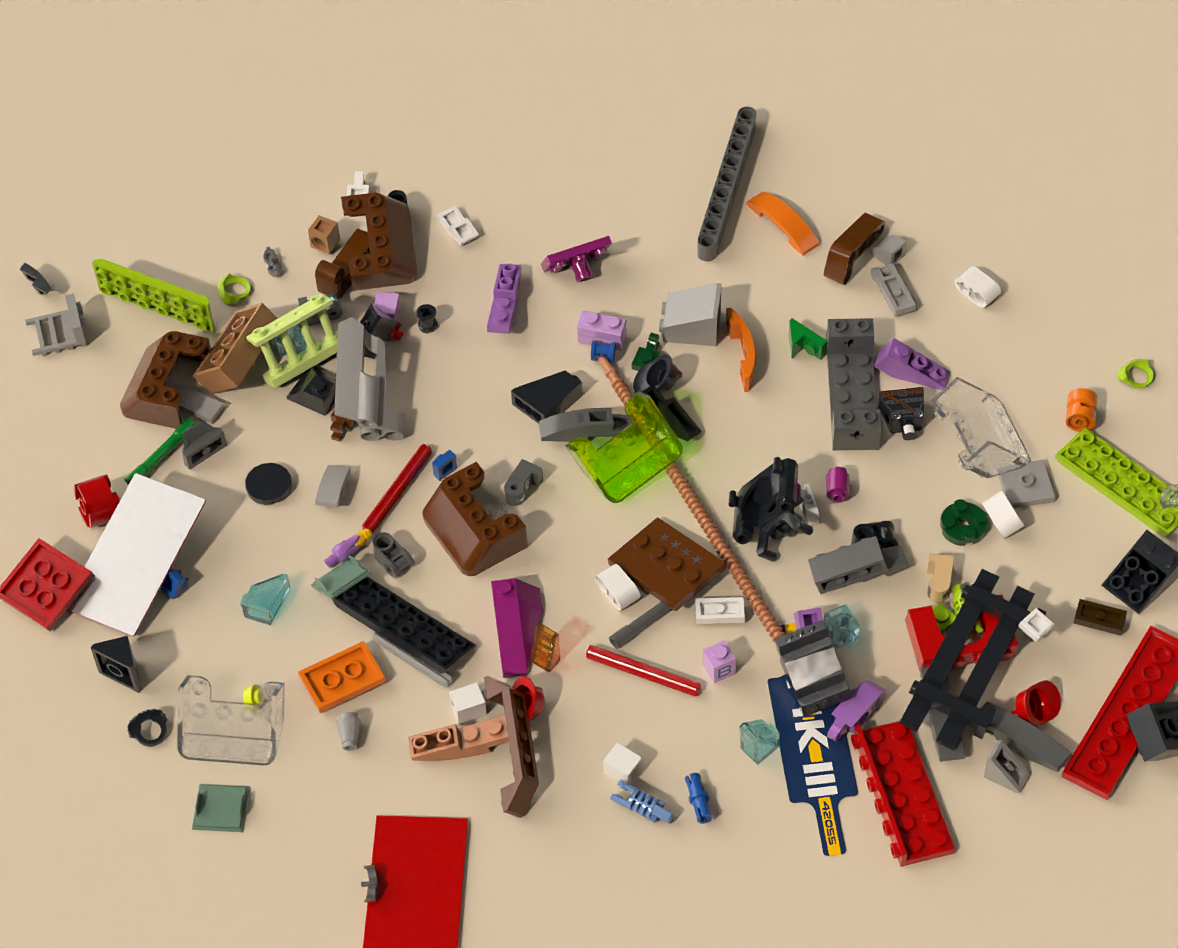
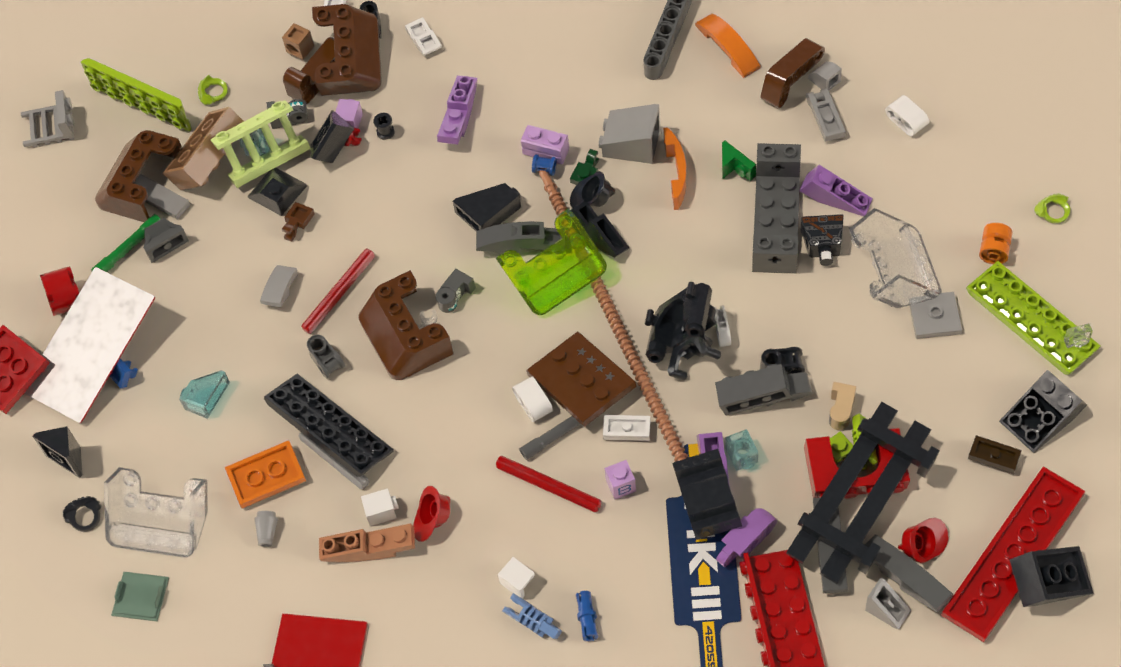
camera: 10 degrees right, 5 degrees up
black slope [20,262,51,295] -> none
neon yellow plate [243,684,264,709] -> none
black tile [245,463,292,505] -> none
flat silver piece [263,247,282,277] -> none
sand green piece [311,555,371,599] -> none
medium lavender piece [324,529,372,568] -> none
light grey panel [334,317,404,441] -> none
blue plate [432,450,457,481] -> none
reddish brown slope [484,676,539,818] -> none
magenta wedge [491,578,543,678] -> none
clear orange slope [531,623,560,672] -> none
magenta plate [541,236,612,282] -> none
clear light blue slope [739,719,780,765] -> none
magenta brick [826,467,850,503] -> none
dark green plate [940,499,988,546] -> none
white beam [982,490,1025,539] -> none
white tile [1018,608,1055,643] -> none

